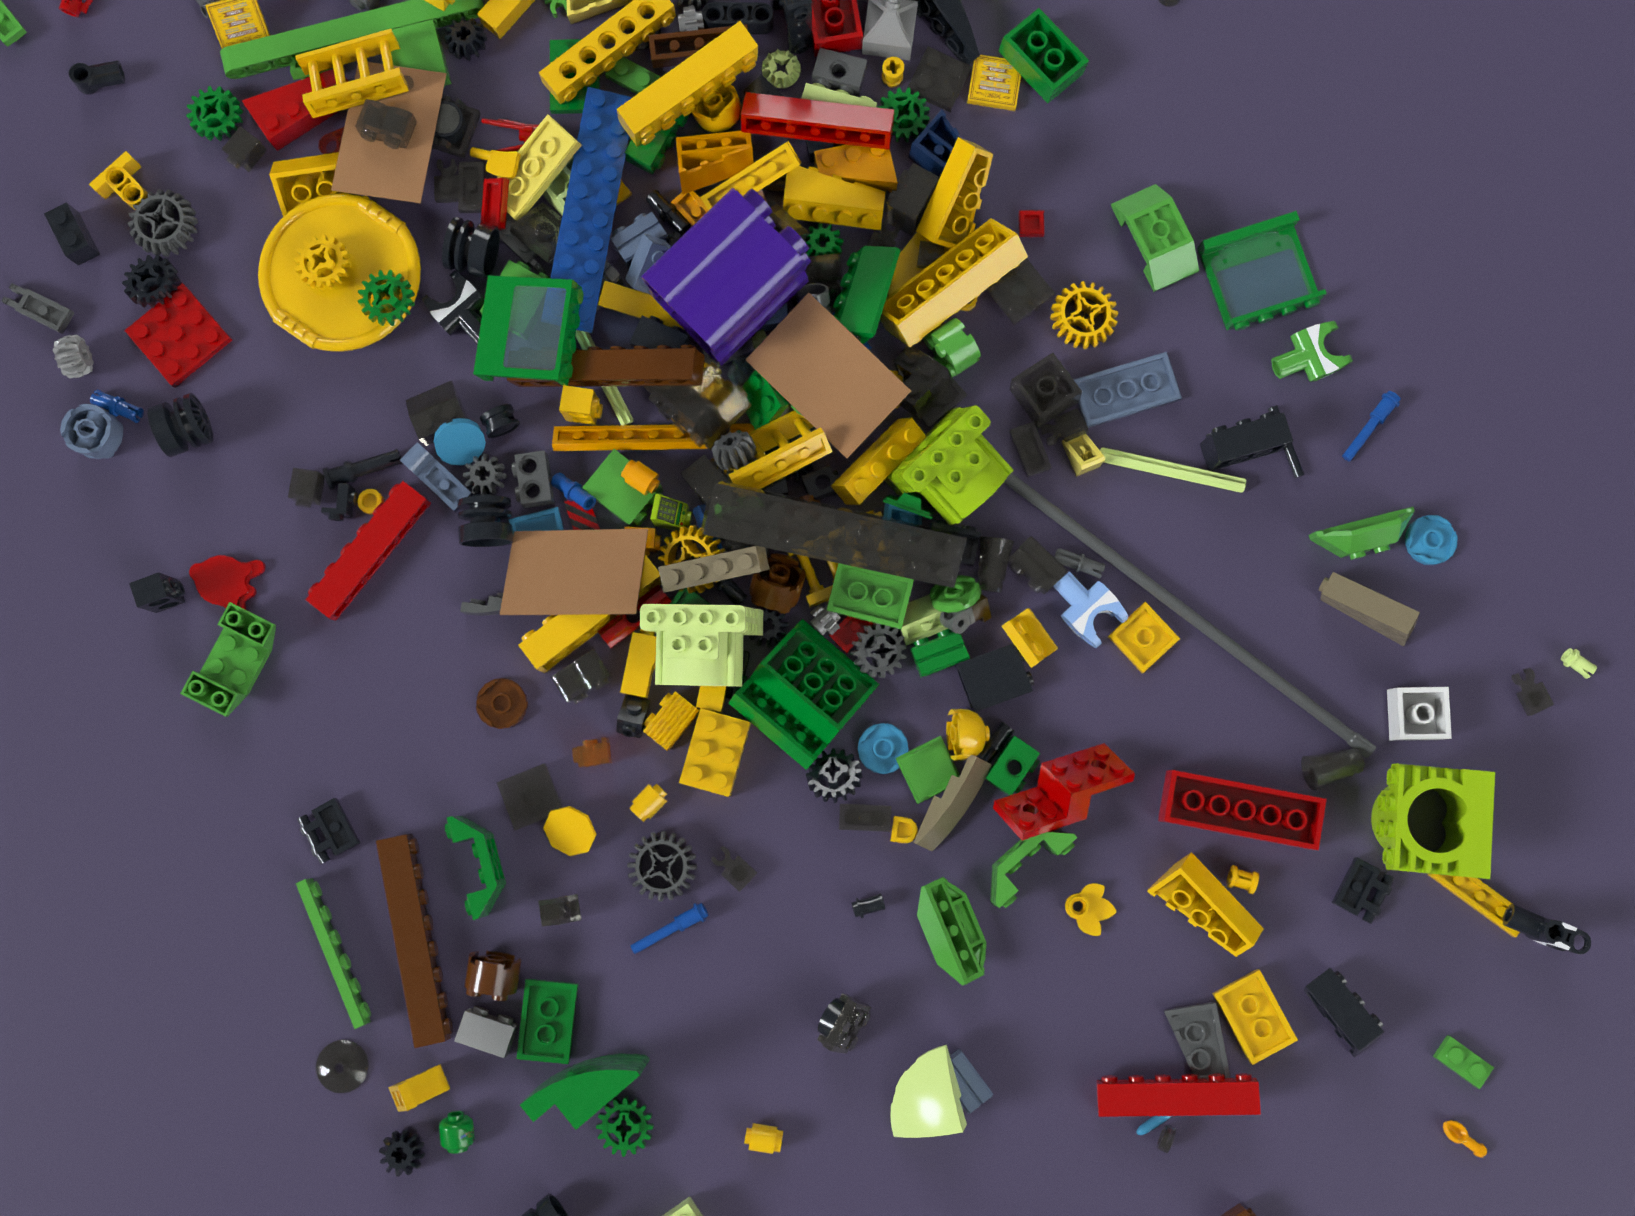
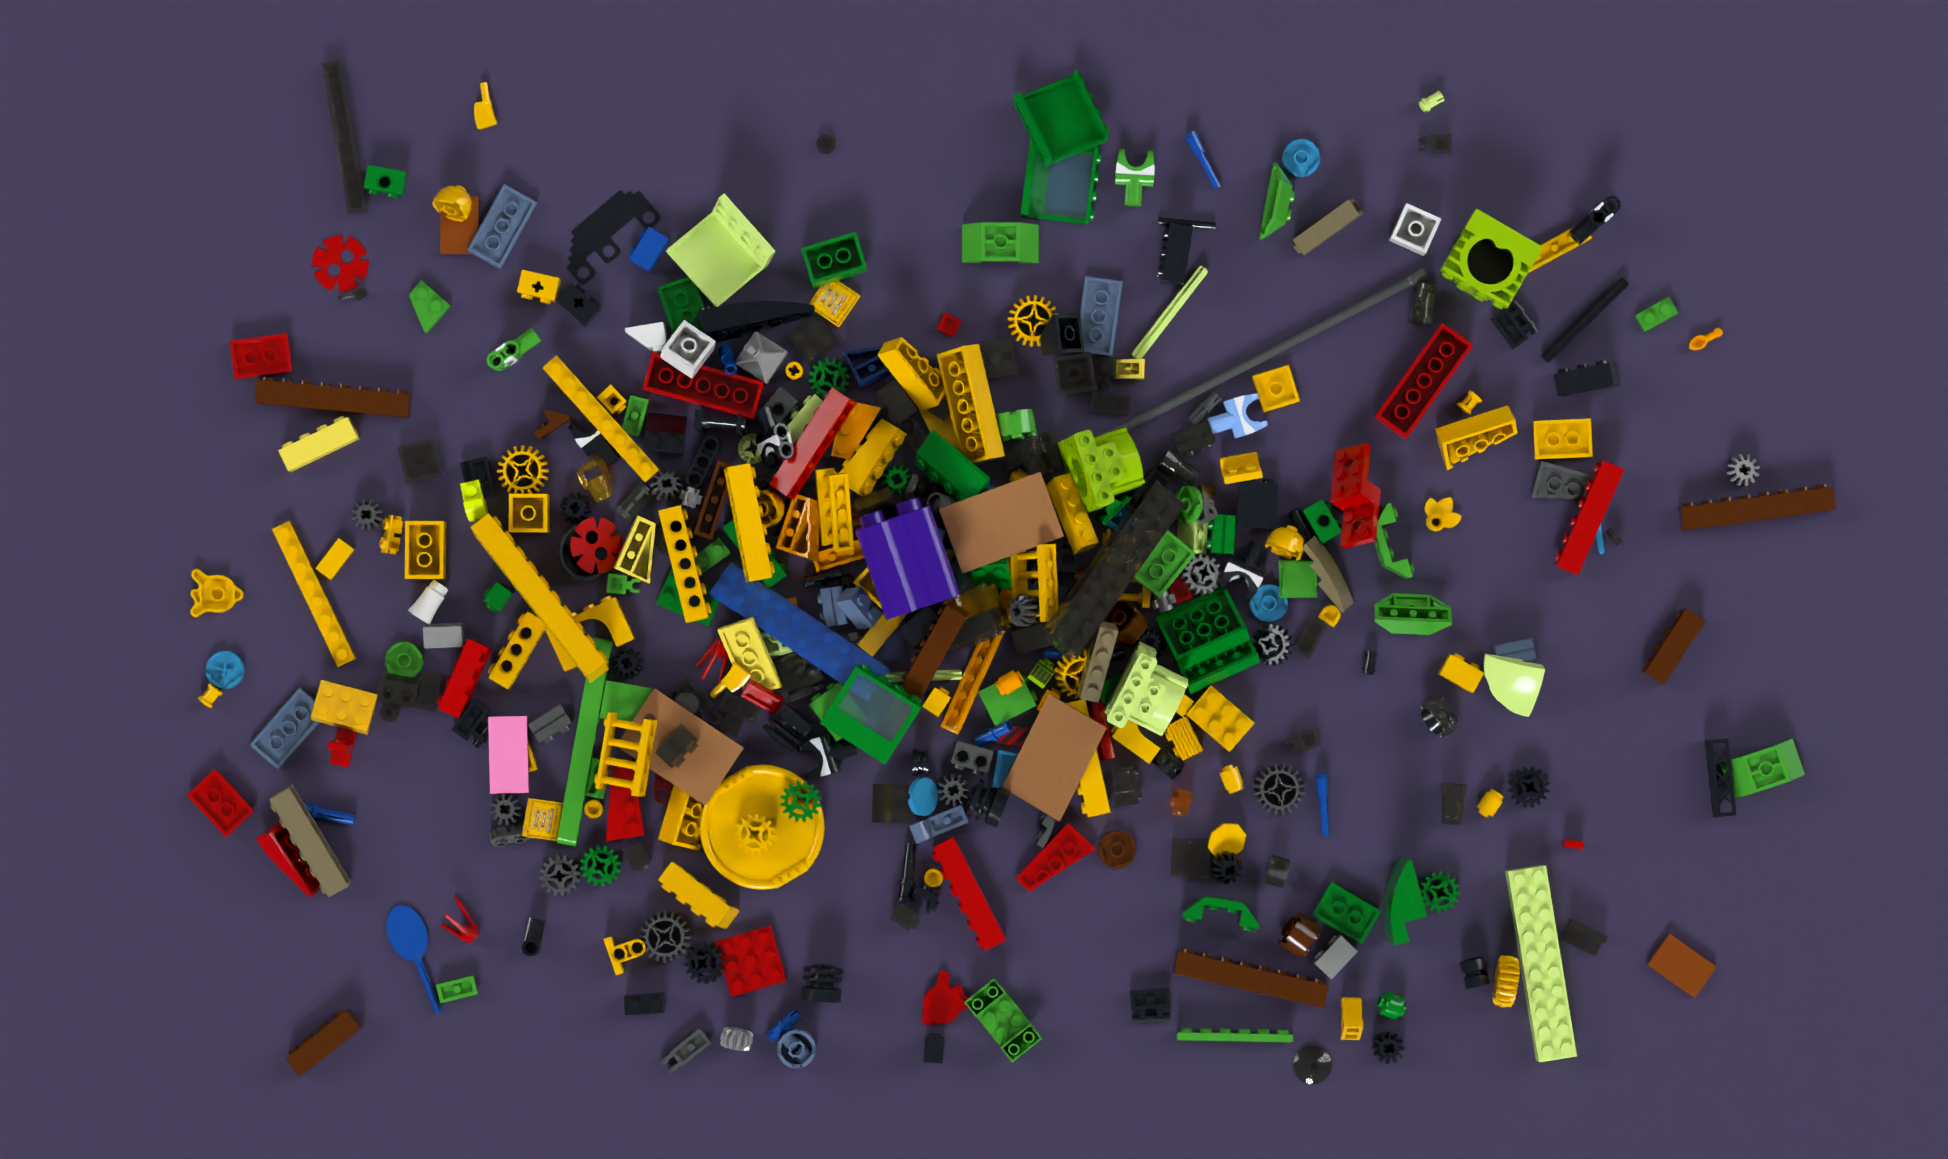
camera: 70 degrees left, 5 degrees up
none -> dark grey gear [539,855,582,897]
none -> yellow tile [584,799,604,818]
none -> yellow wedge [658,862,740,929]
none -> black connector [756,406,794,467]
none -> green panel [1013,69,1109,167]
none -> red wing [1015,823,1096,892]
none -> black slope [1040,314,1084,356]
none -> black gear [1210,851,1244,884]
none -> black connector [1220,541,1267,602]
none -> yellow brick [1438,653,1484,693]
none -> clear smoke plant [1441,783,1467,825]
none -> black gear [1507,766,1550,808]
none -> black axle [1541,278,1629,363]

